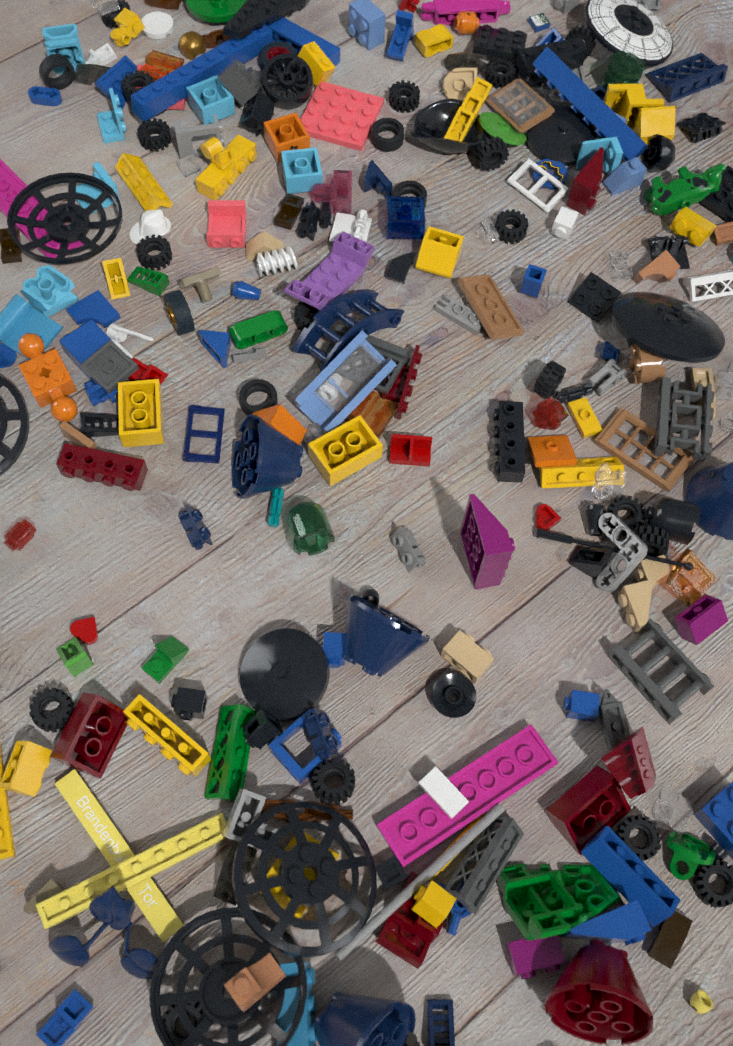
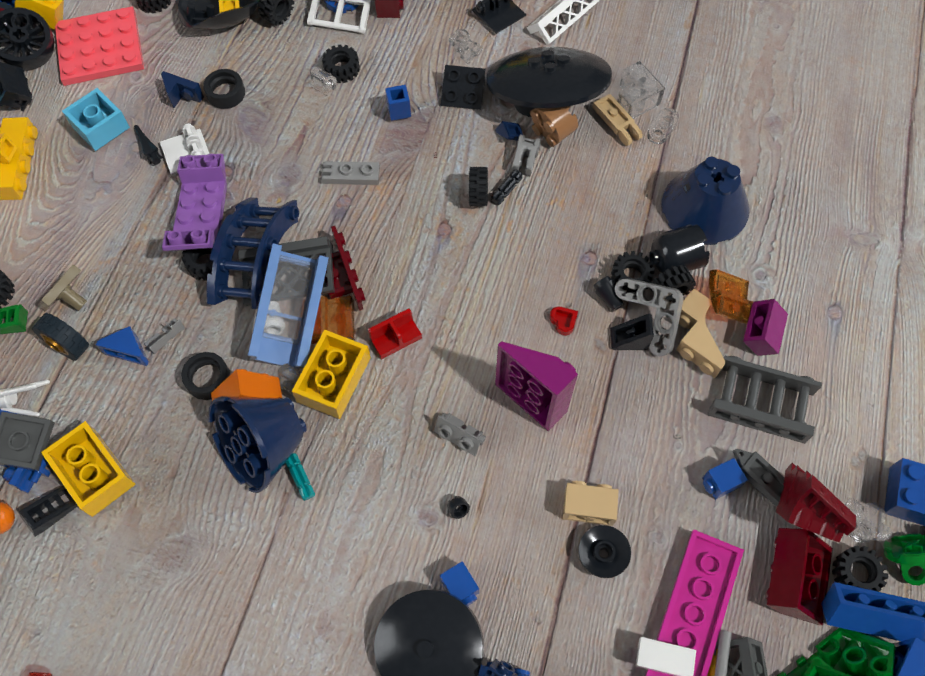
camera: 30 degrees left, 0 degrees up
dark red brick [56,443,148,491] -> none
medium nougat tile [59,421,98,450] -> none
red slope [128,357,168,385] -> none
dark blue hinge [179,505,213,550] -> none
clear blue window [182,405,225,464] -> none
coral panel [207,200,246,248] -> none
green beam [229,310,288,349] -> none
blue cone [232,280,261,301] -> none
tan slope [246,230,283,261] -> none
white piece [256,246,297,278] -> none
orange brick [263,112,310,163] -> none
dark brown slope [274,193,305,230] -> none
clear green cylinder [287,502,335,556] -> none
black hinge [297,200,320,241] -> none
clear pink brick [313,170,352,214] -> none
dark blue cone [343,594,430,677] -> none
black tyre [371,118,405,152] -> none
clear blue slope [386,196,425,240] -> none
black slope [386,252,416,284] -> none
yellow slope [415,226,464,279] -> none
medium nougat tile [457,275,525,340] -> none
black brick [493,401,525,483] -> none
orange plate [527,435,577,467] -> none
clear red brick [532,397,569,430] -> none
black piece [536,528,693,571] -> none
yellow fence [537,456,624,489] -> none
white brick [551,207,579,240] -> none
yellow plate [567,397,603,438] -> none
clear plate [592,463,627,501] -> none
medium nougat piece [594,408,694,492] -> none
nougat arch [633,250,681,284] -> none
dark grey fence [654,377,715,461] -> none

